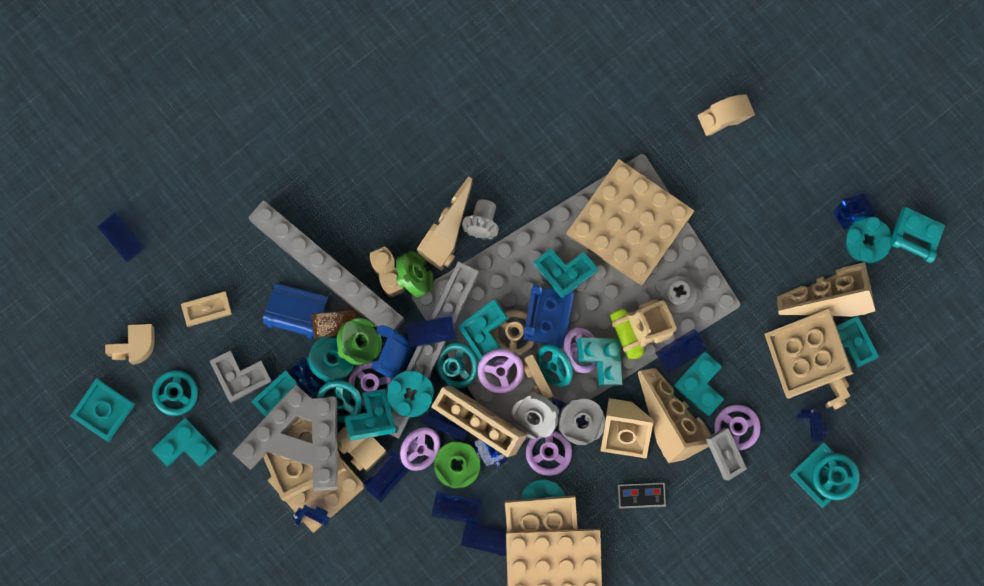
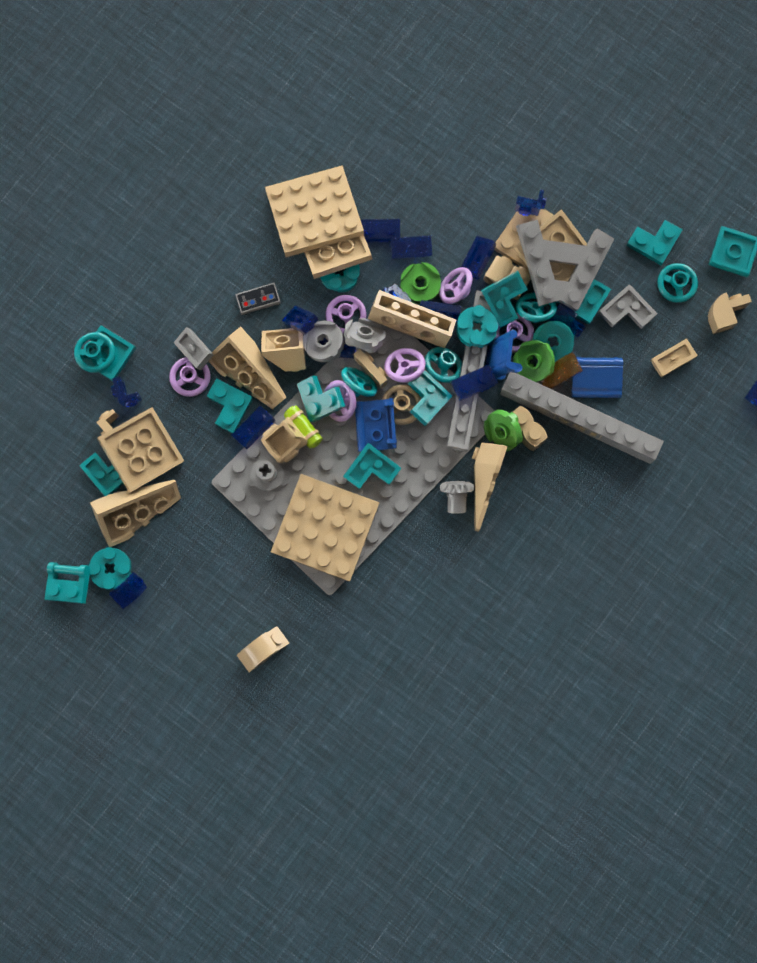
camera: 165 degrees right, 0 degrees up
none -> clear blue plate [282,305,319,335]

